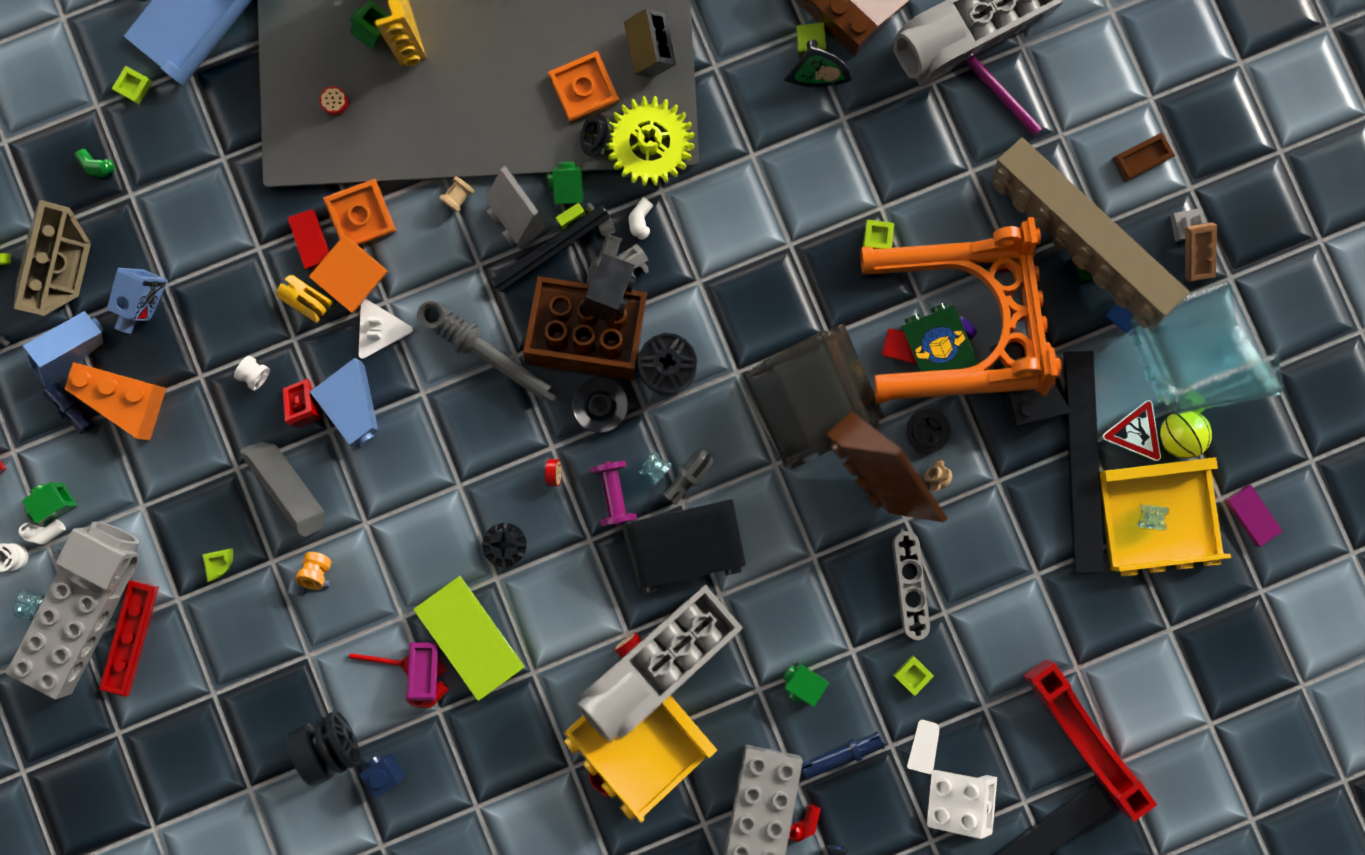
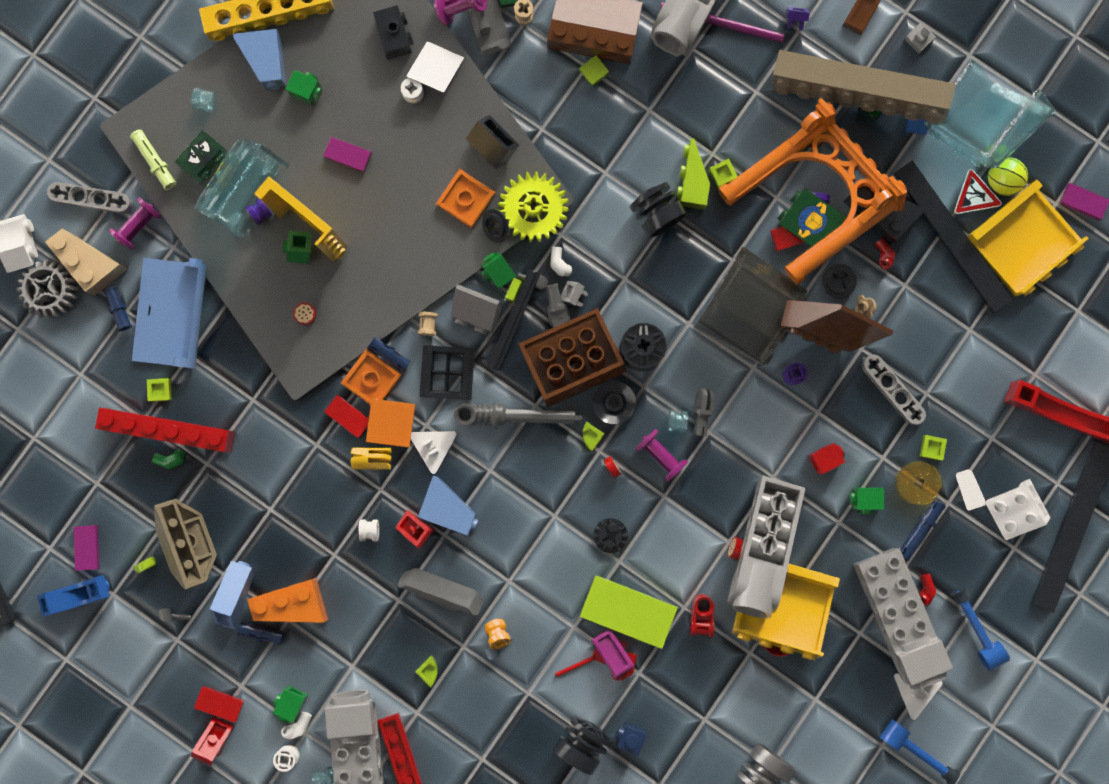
camera: 30 degrees left, 0 degrees up
medium blue torso [107,268,168,334] -> none
black brick [582,253,636,324] -> none
black windscreen [622,499,746,594] -> none
shield [784,40,852,87] -> none
clear light blue wheel [1137,505,1169,531] -> none
medium nougat plate [1185,222,1217,282] -> none
none -> red arch [95,407,235,453]
none -> dark blue pin [367,336,411,372]
none -> black piece [419,345,475,400]
none -> lime tile [583,421,604,451]
none -> black wheel [629,182,687,239]
none -> lime slope [676,138,710,210]
none -> red piece [690,594,714,638]
none -> dark purple wheel [782,362,808,386]
none -> dark purple tile [785,6,810,31]
none -> red brick [807,443,845,475]
none -> red arm [874,237,895,270]
none -> clear yellow plate [896,461,942,505]

